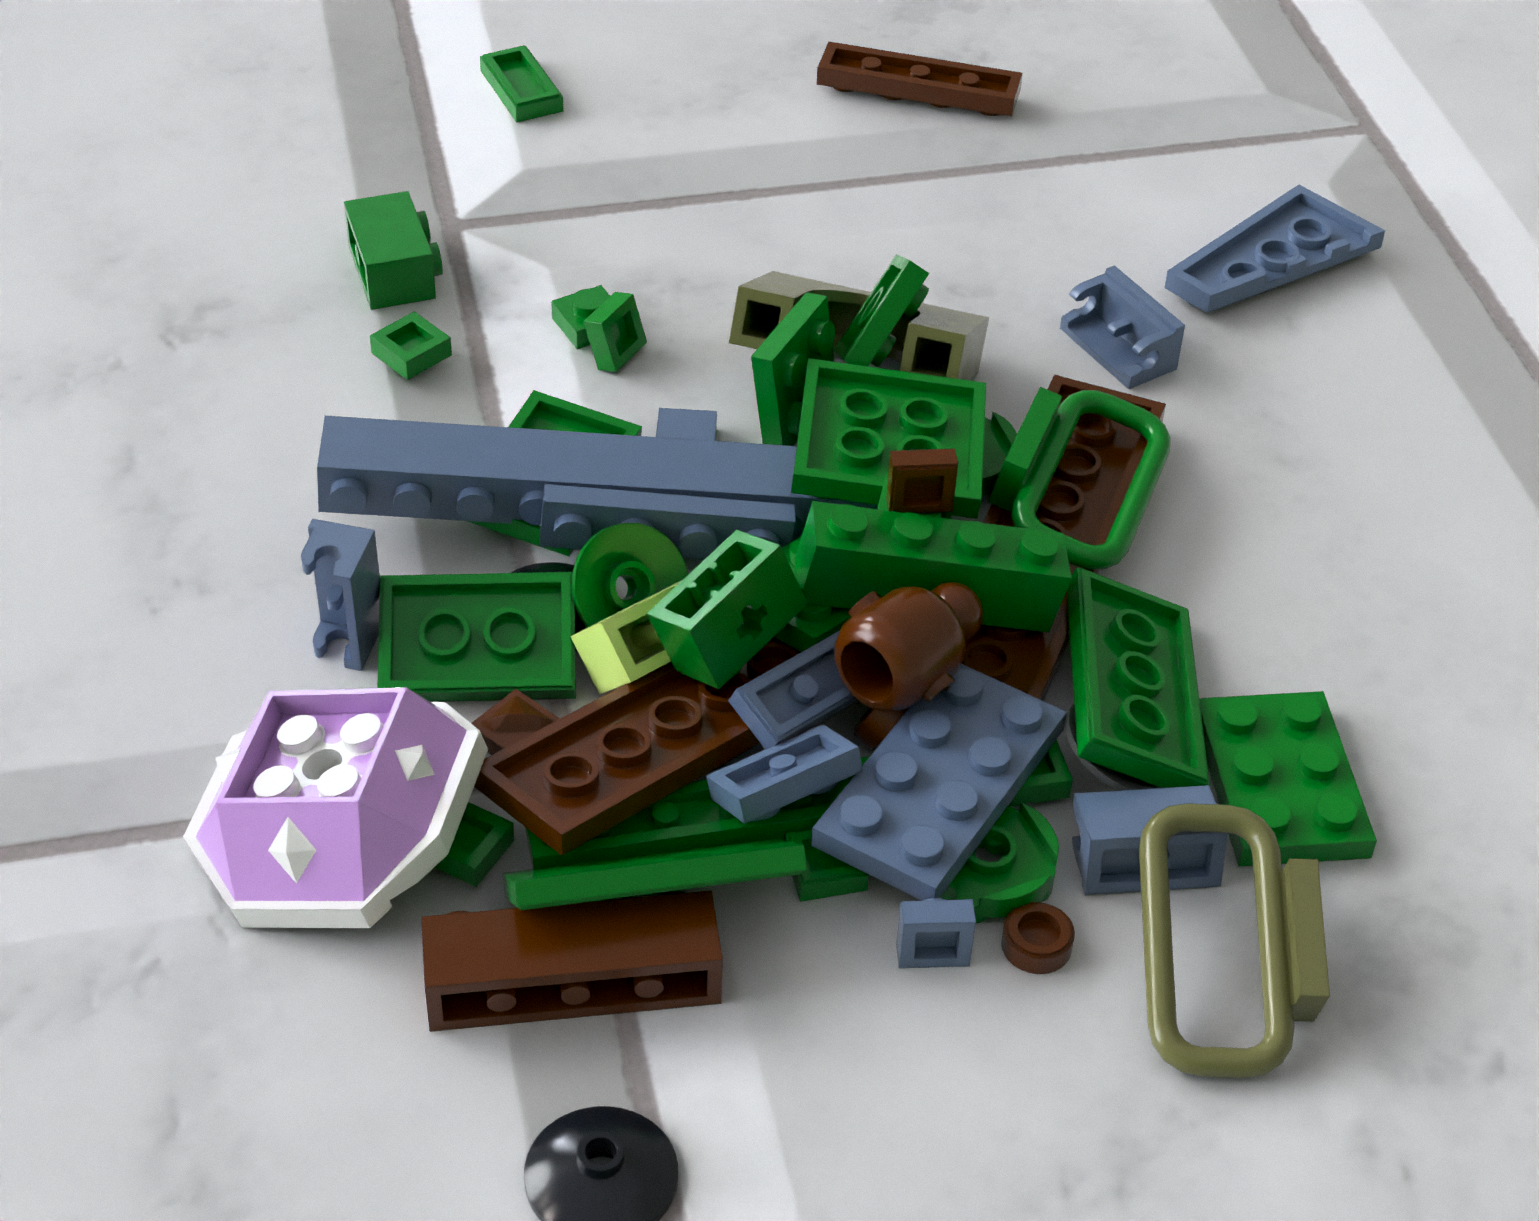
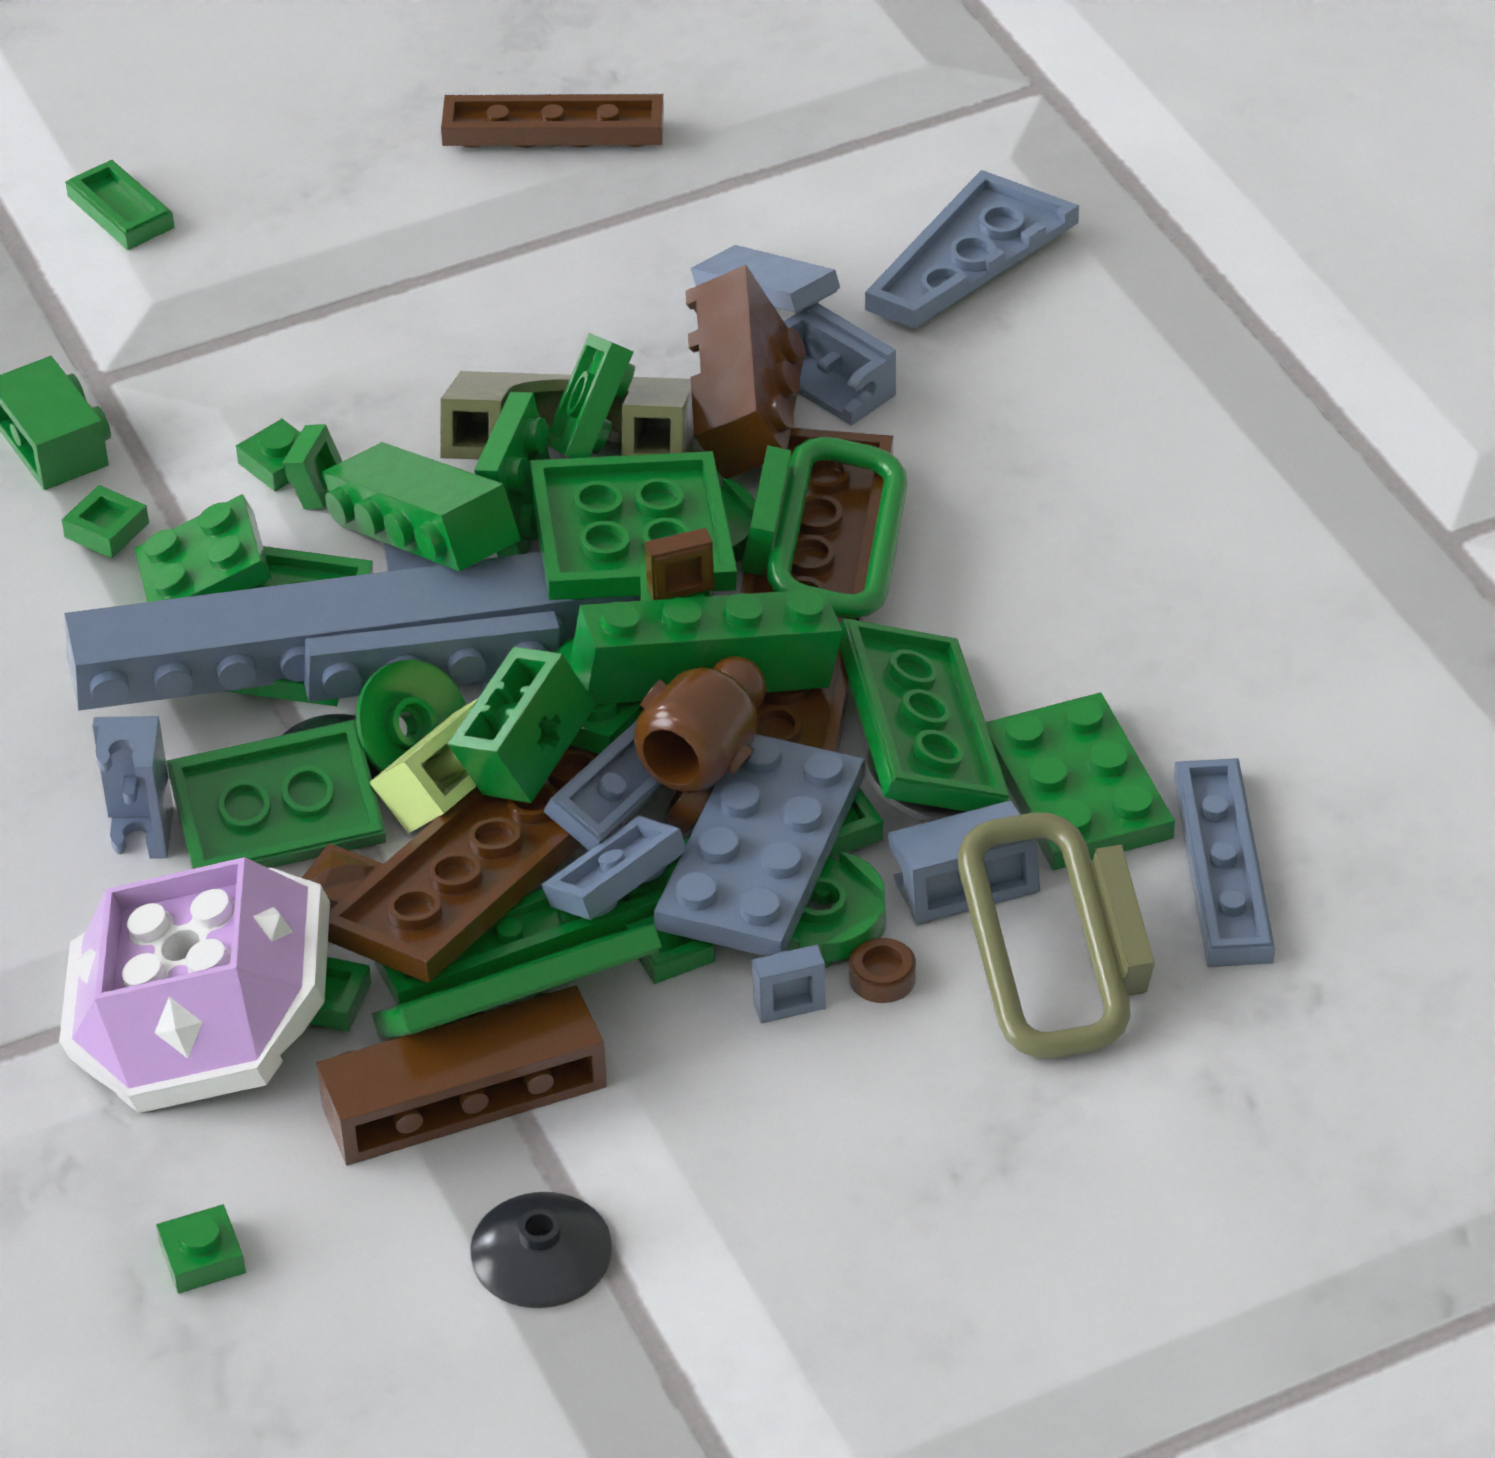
camera: 10 degrees left, 0 degrees up
none -> green plate [135,494,272,602]
none -> green plate [156,1204,246,1294]
none -> green brick [322,442,521,572]
none -> reddish brown wedge [685,265,806,479]
none -> sand blue tile [691,245,840,313]
none -> sand blue tile [1174,758,1275,967]

